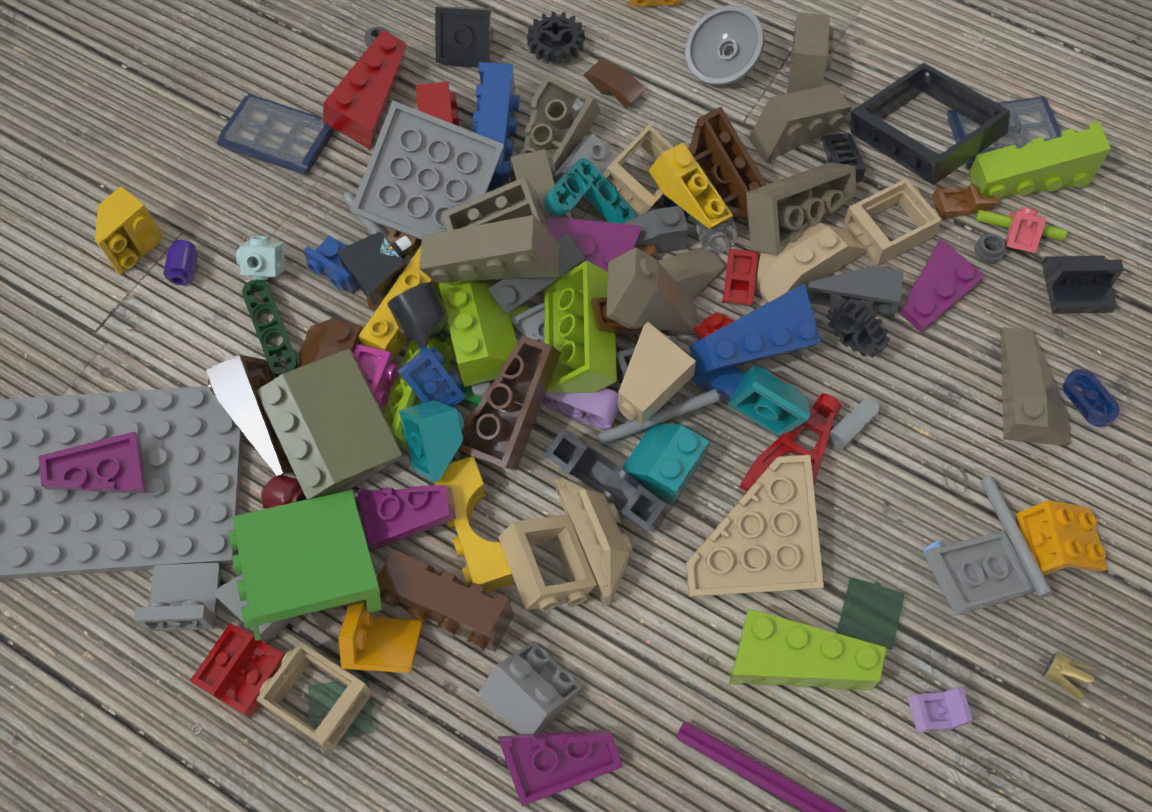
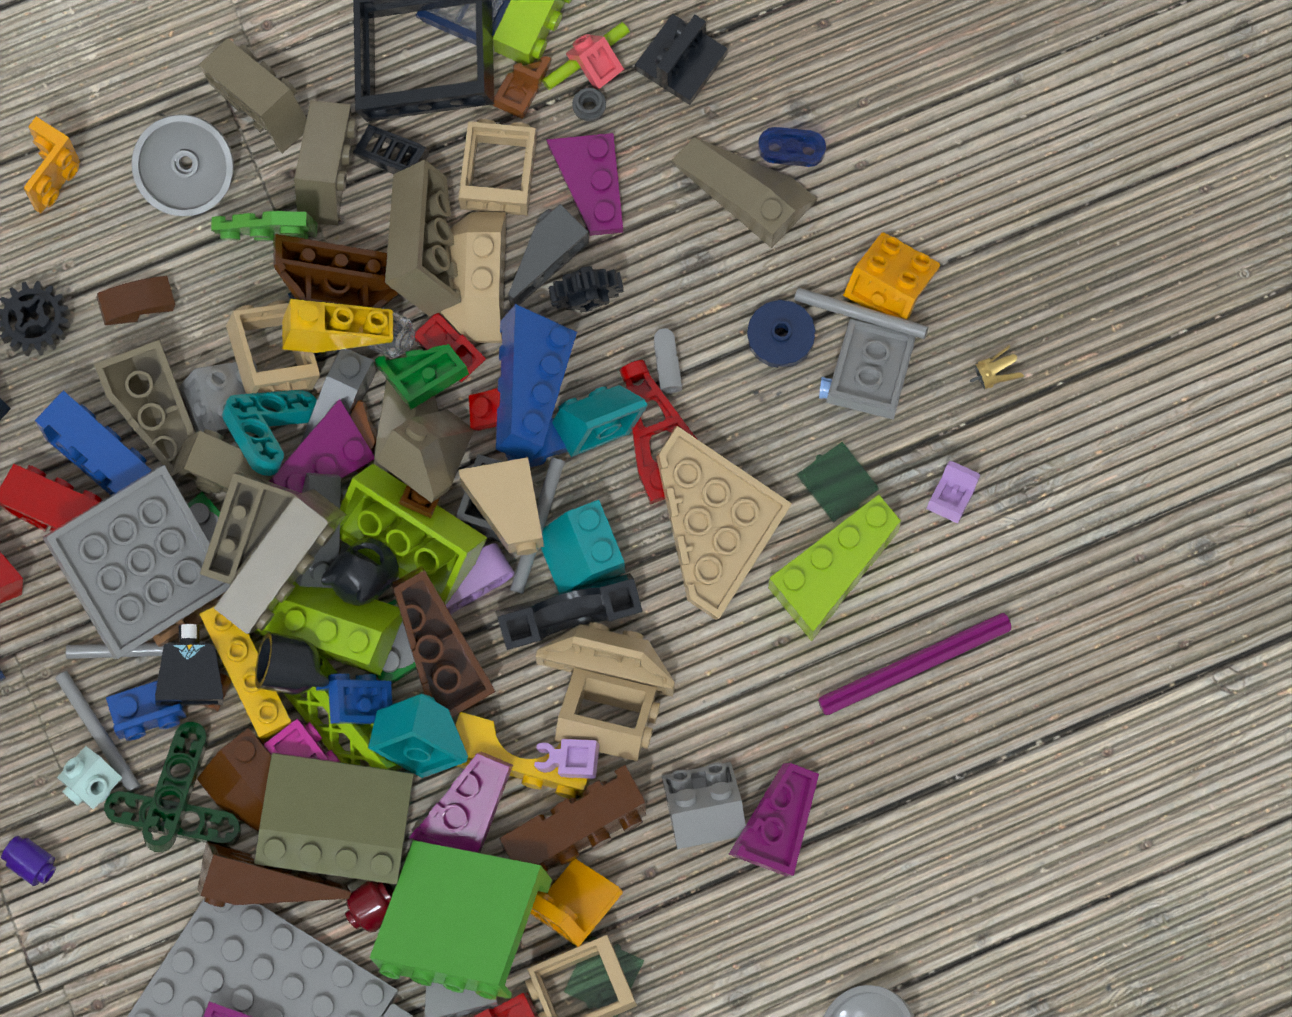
camera: 55 degrees left, 10 degrees up
none -> light grey bar [55,671,141,793]
none -> dark green beam [142,722,208,852]
none -> bright green plate [211,211,318,241]
none -> black piece [321,538,399,606]
none -> green wing [375,344,469,410]
none -> lavender plate [534,739,599,779]
none -> dark blue plate [747,300,816,368]

